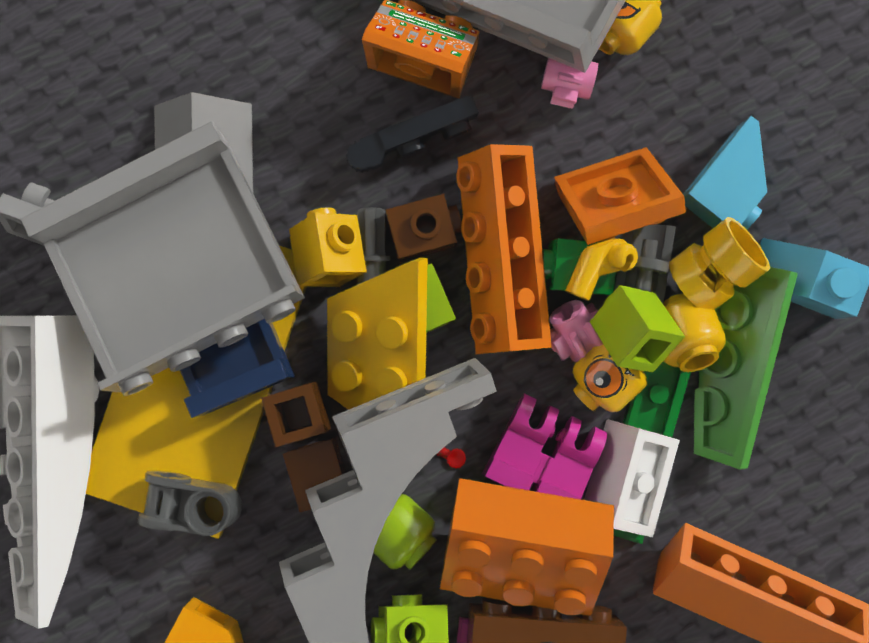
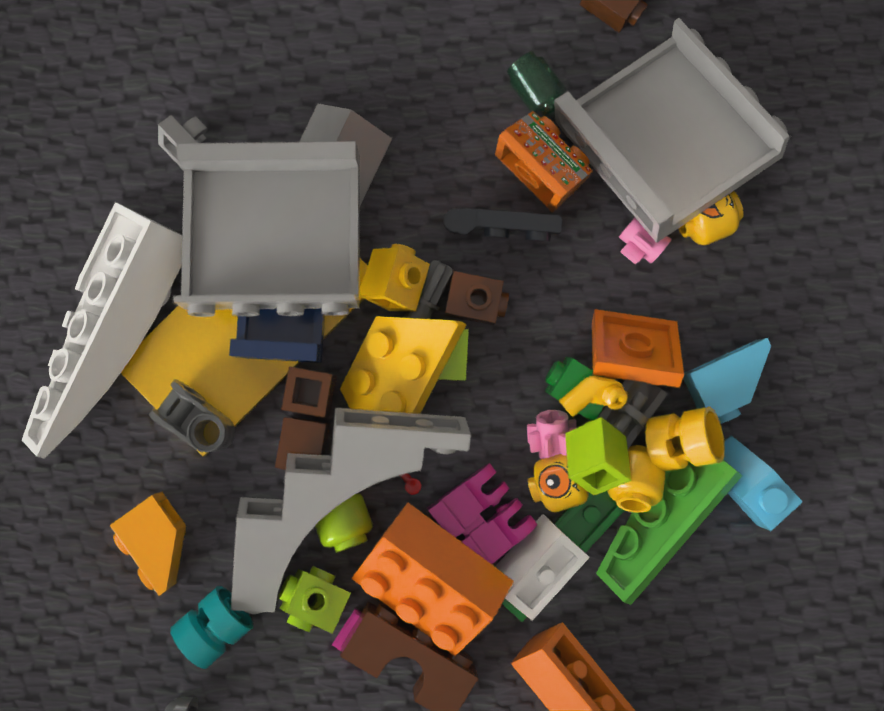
camera: 25 degrees right, 0 degrees up
orange brick [456,144,552,354] -> none

